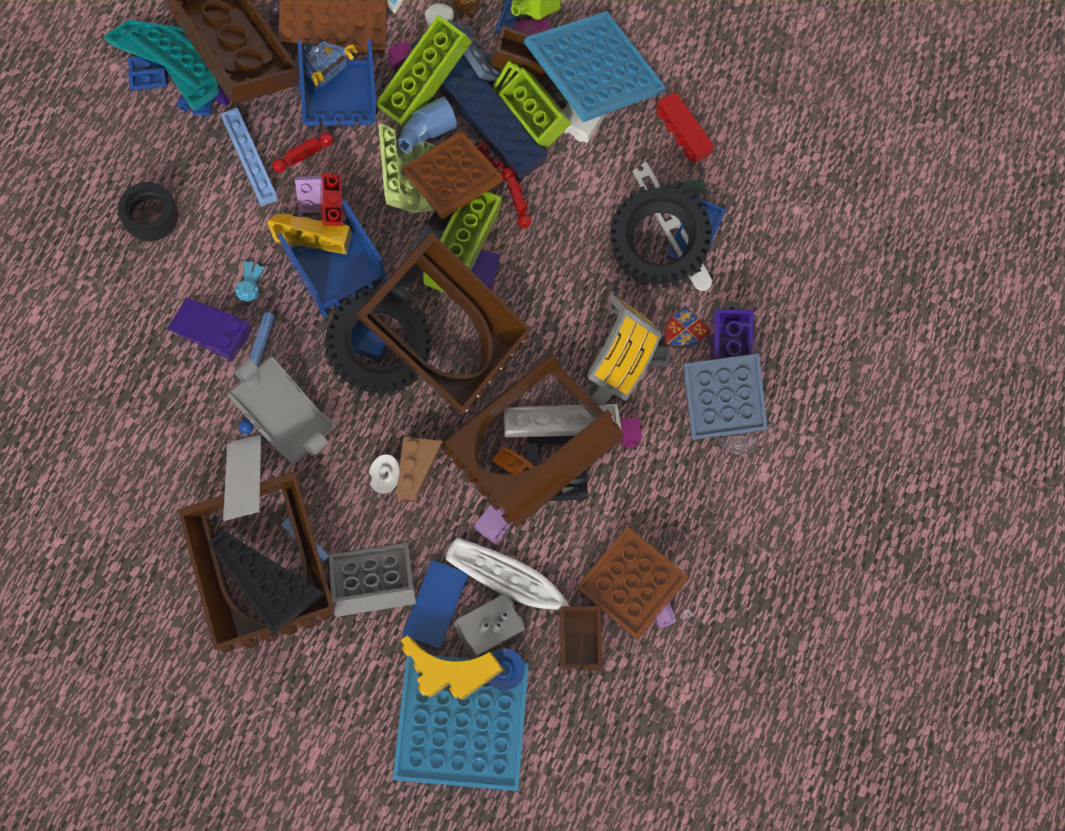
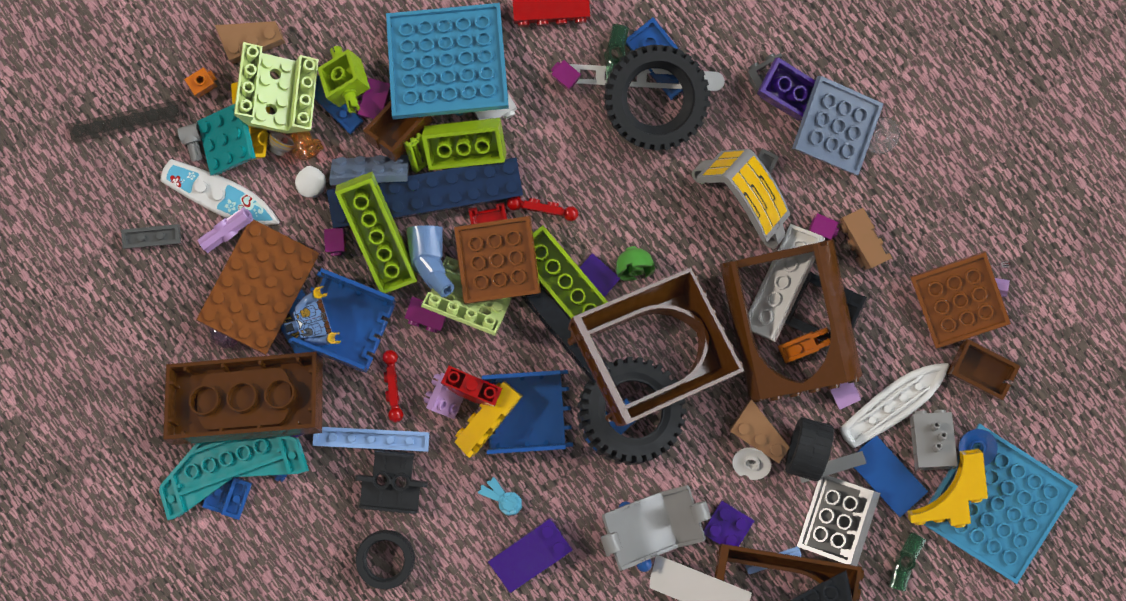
camera: 55 degrees left, 15 degrees up
light blue axle [250,312,275,366] -> none
shield [664,306,711,348] -> none
none -> black piece [355,450,428,514]
none -> magenta brick [405,297,447,333]
none -> magenta brick [551,60,581,91]
none -> bright green cylinder [616,246,655,281]
none -> dark purple plate [703,500,754,546]
none -> black tyre [785,417,834,482]
none -> light grey sticker [800,451,866,483]
none -> medium nougat wedge [839,208,892,270]
none -> clear green piece [889,532,926,592]

